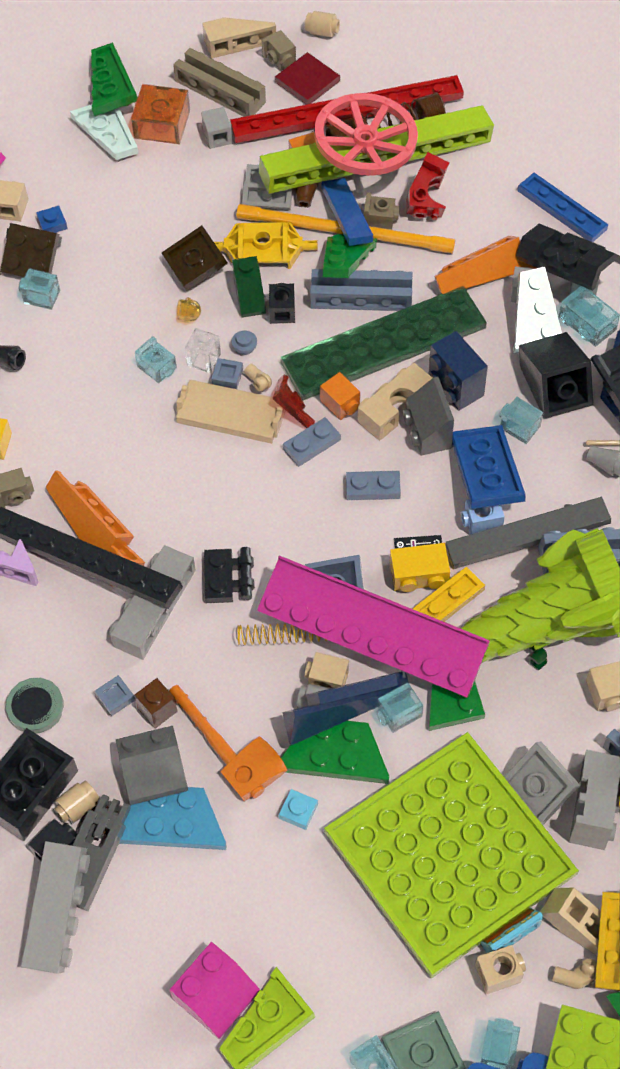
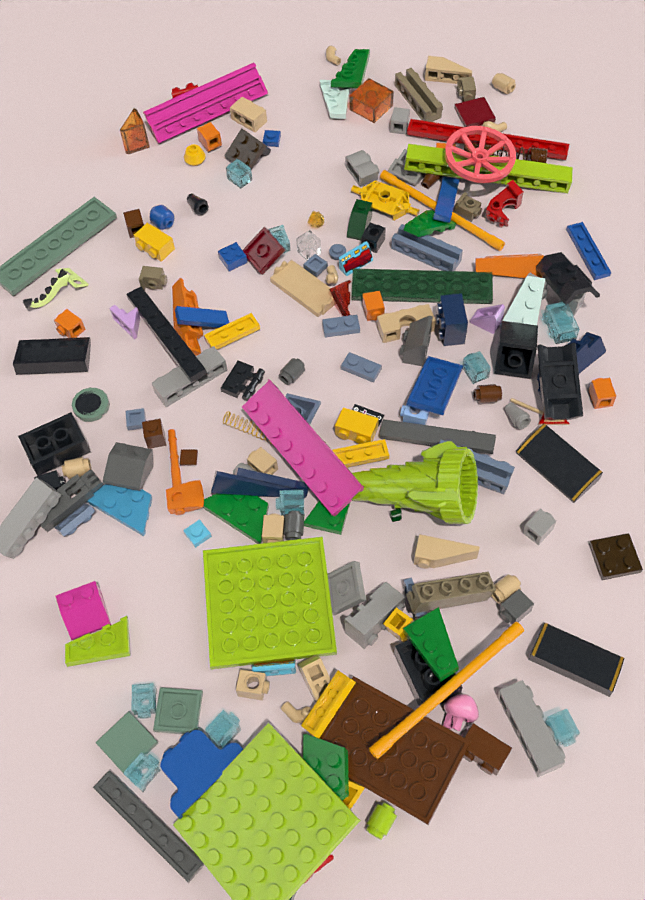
camera: 30 degrees right, 0 degrees up
dark brown plate [161,225,228,291] -> none
none -> sand blue plate [54,503,95,537]
none -> blue tile [175,306,229,328]
none -> reddish brown piece [179,449,198,465]
none -> yellow plate [204,313,260,350]
none -> blue piece [218,242,247,271]
none -> dark red tile [243,227,286,275]
none -> tan brick [262,513,284,543]
none -> dark grey brick [279,358,305,385]
none -> dark grey brick [283,511,304,540]
none -> tan arm [326,46,341,66]
none -> slope [339,241,373,276]
none -> light grey brick [345,150,379,186]
none -> lavender slope [470,304,505,334]
none -> reddish brown brick [473,384,502,404]
none -> tan arm [482,121,507,132]

